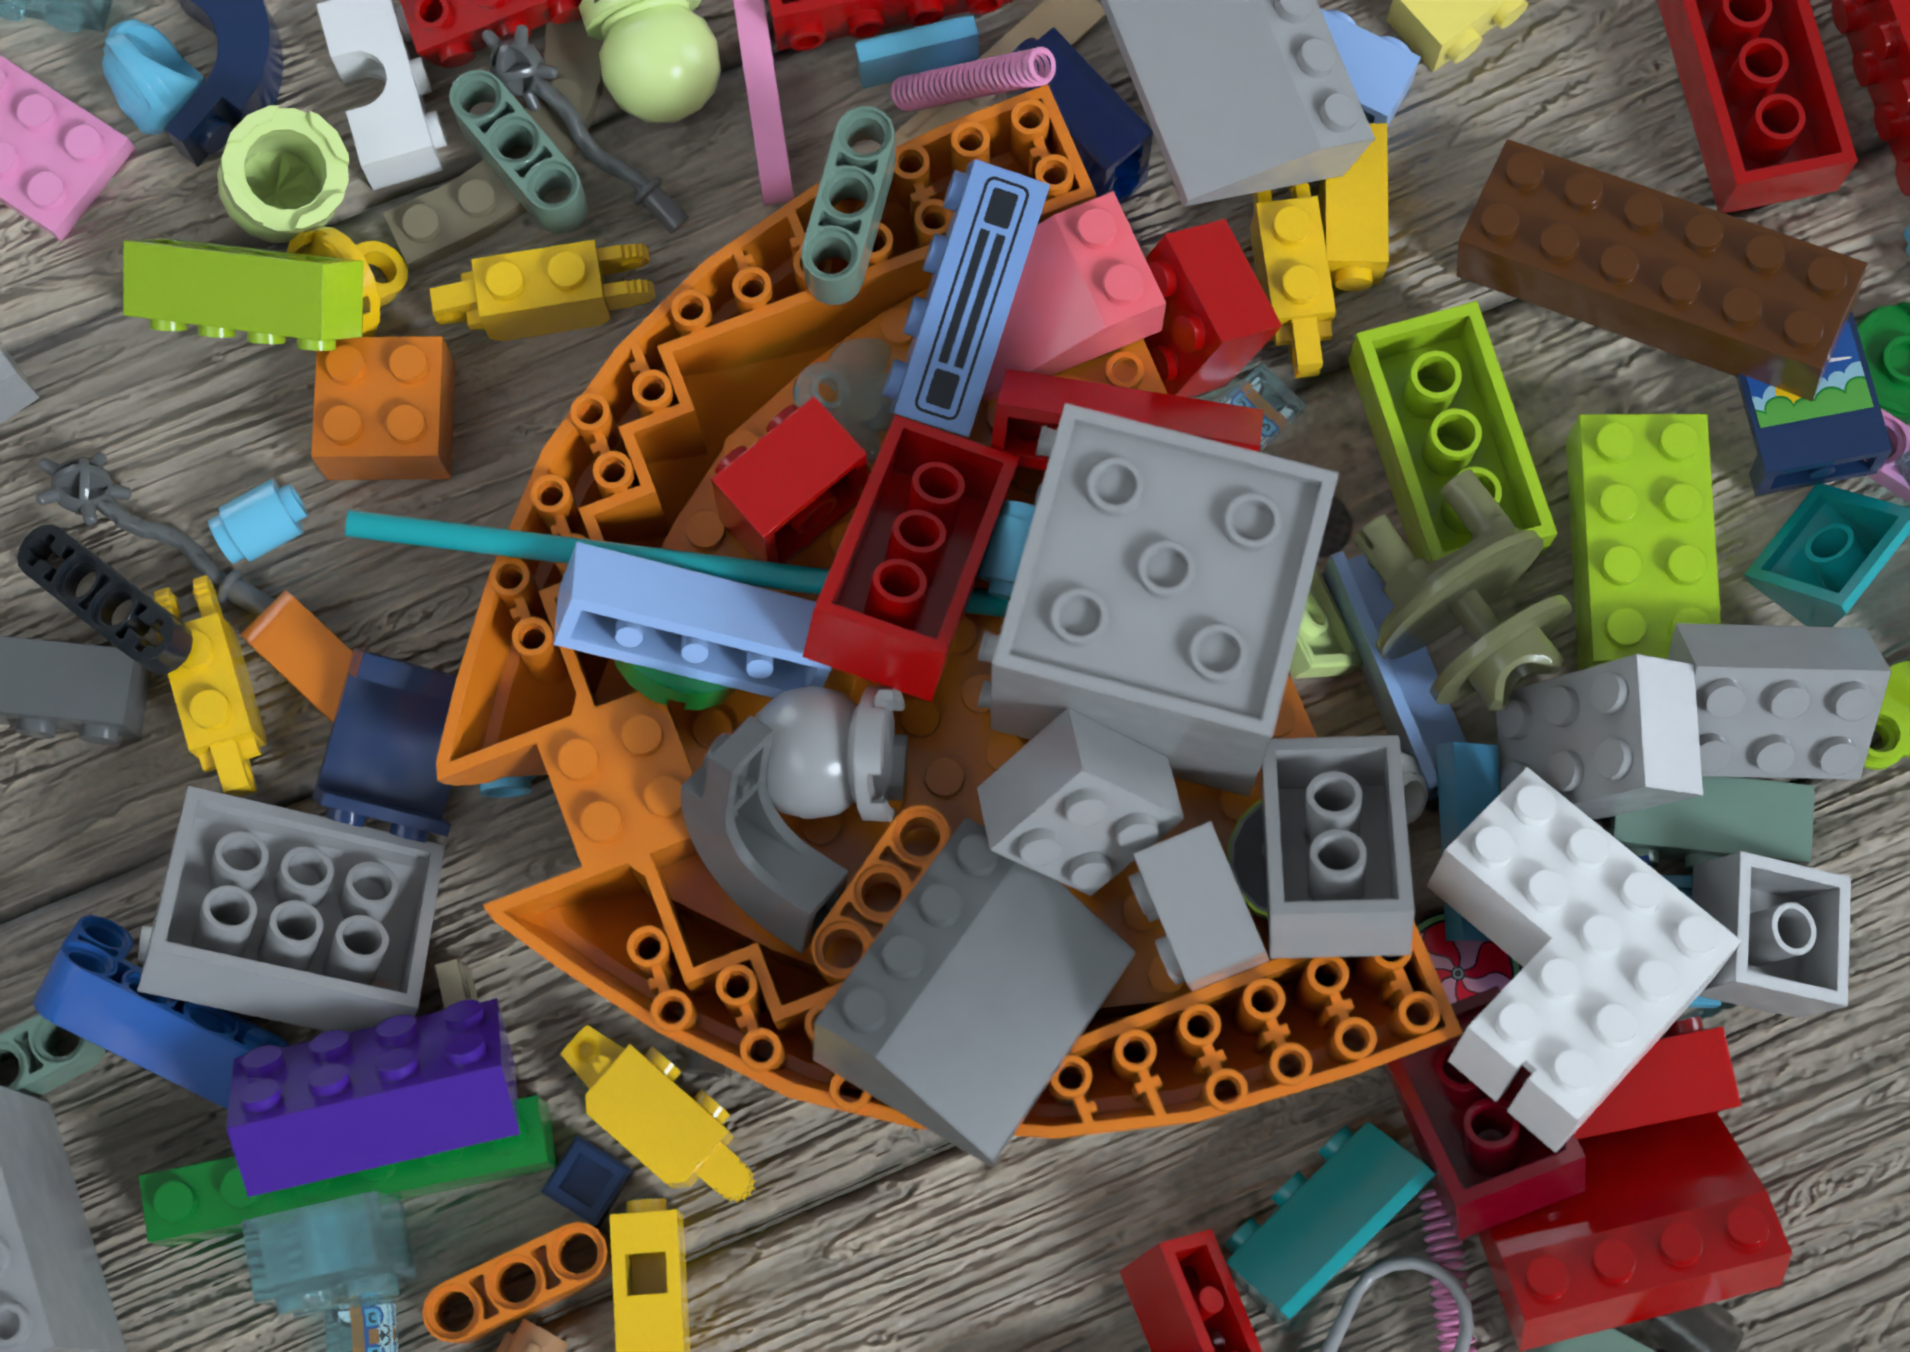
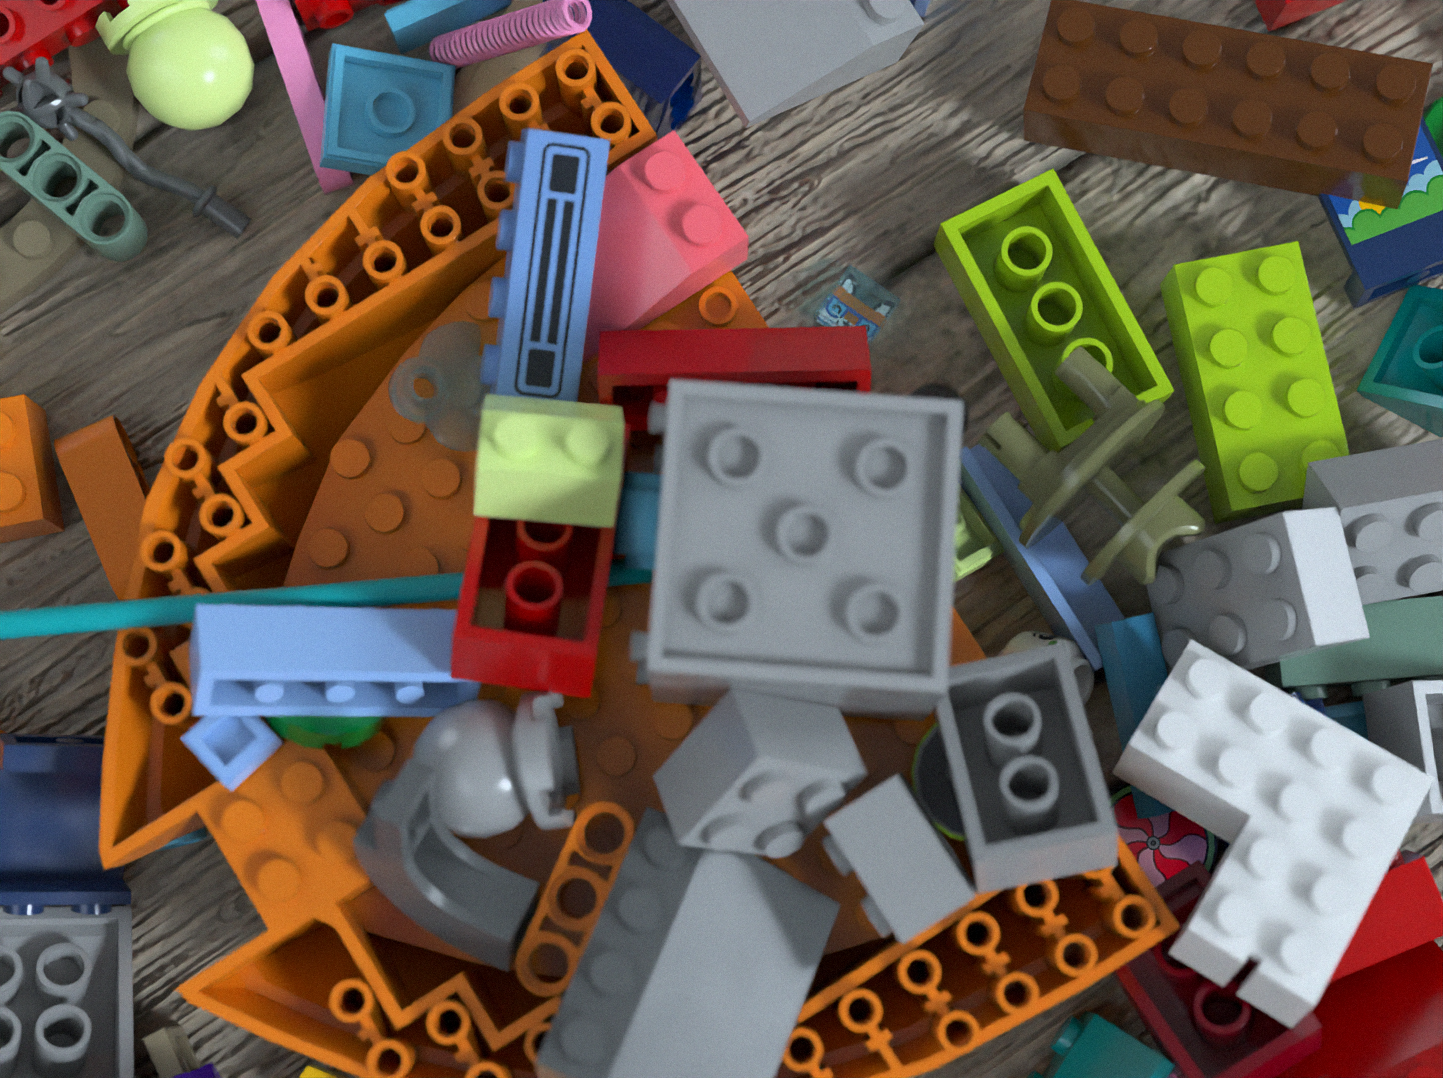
camera: 15 degrees left, 5 degrees up
yellow hinge [430,239,655,341] -> none
red brick [711,396,868,564] -> none
sand green beam [801,106,896,305] -> none
red brick [1143,219,1282,398] -> none
yellow hinge [1251,182,1336,378] -> none
yellow brick [1319,123,1389,291] -> none
none -> orange beam [54,414,151,601]
none -> light blue tile [181,715,283,791]
none -> medium azure tile [320,43,456,175]
none -> yellowish green slope [474,394,624,528]

